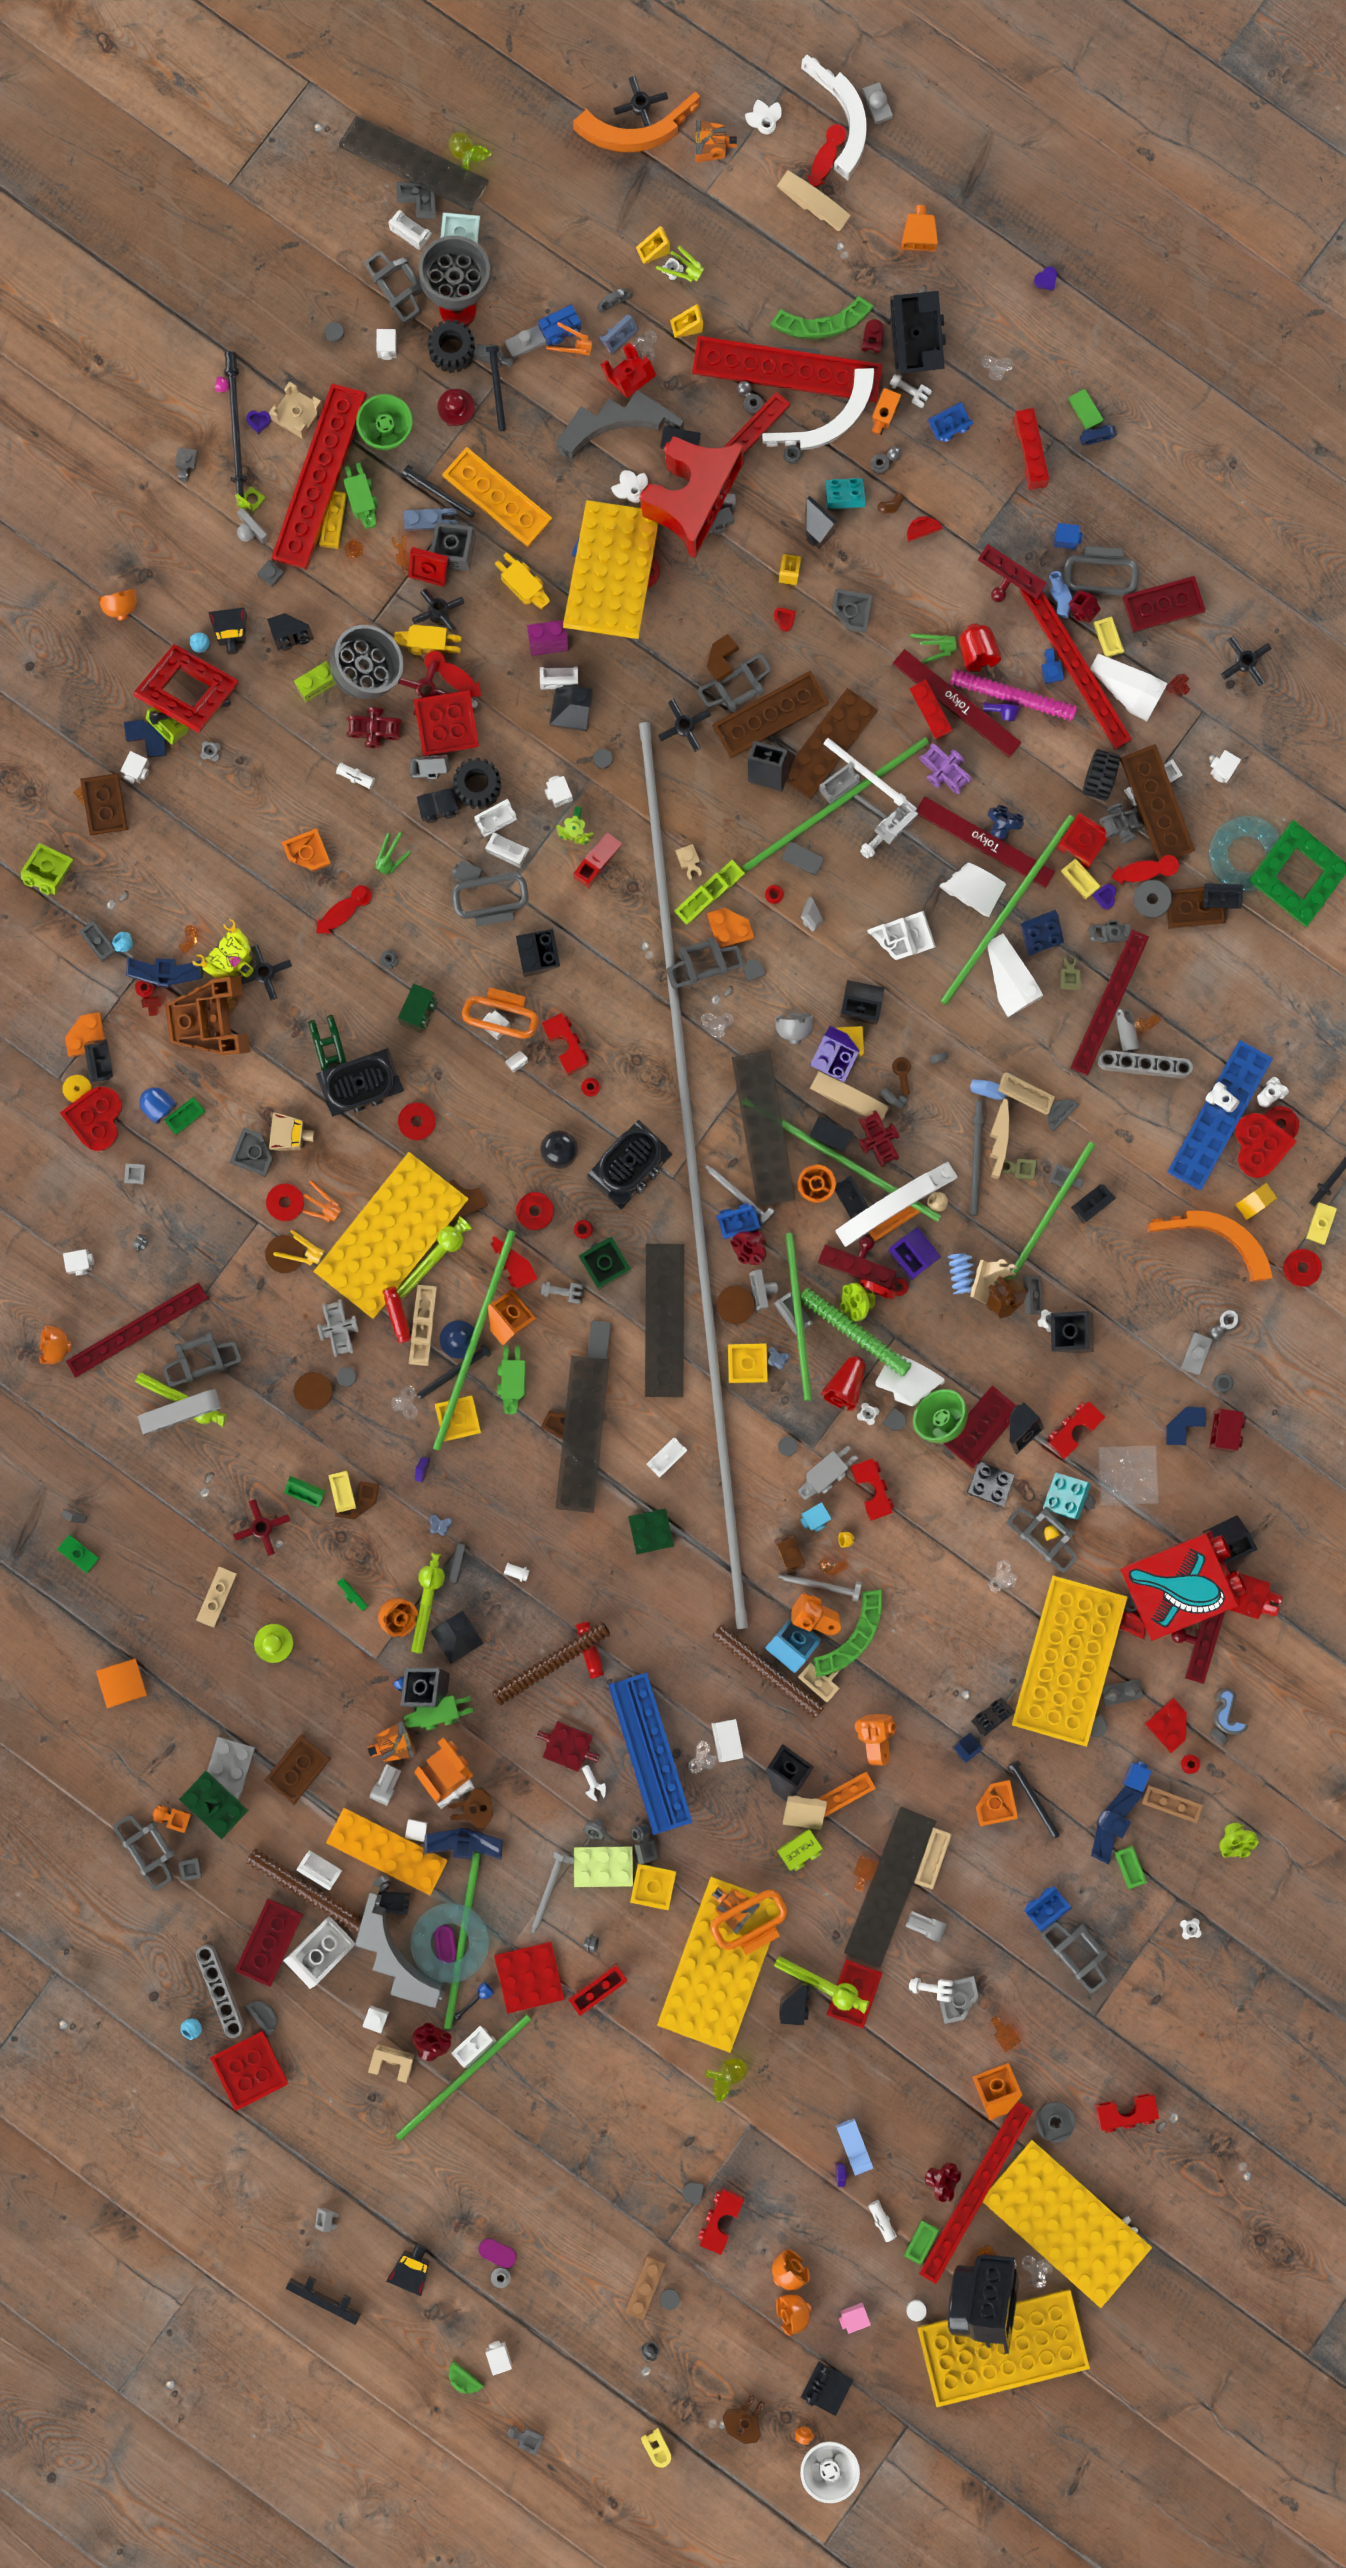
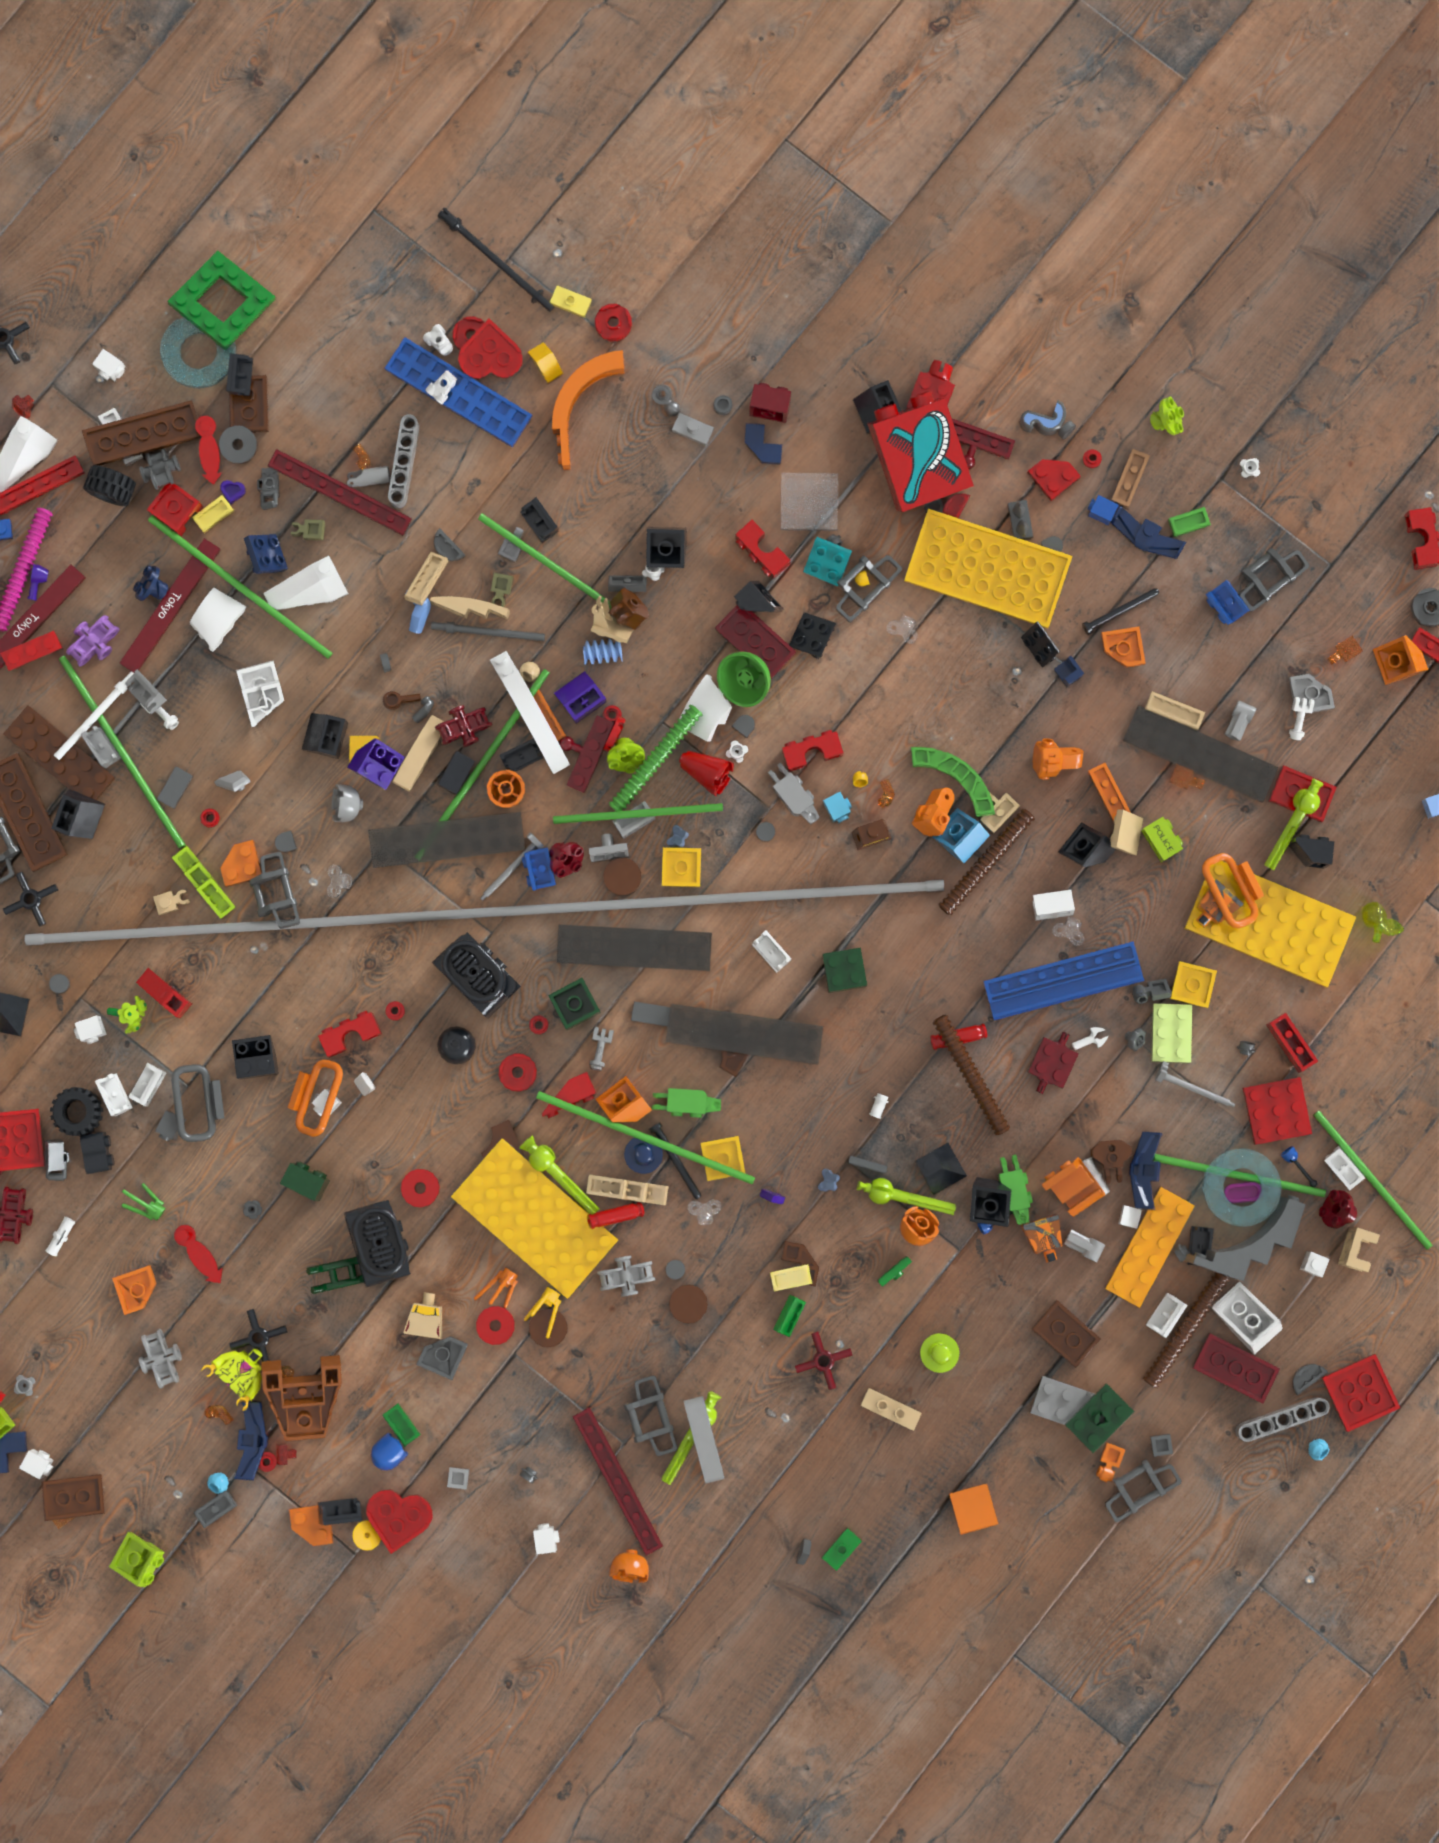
camera: 80 degrees left, 0 degrees up
light grey piece [778,1574,862,1602] -> none
none -> light grey axle [139,1329,182,1389]

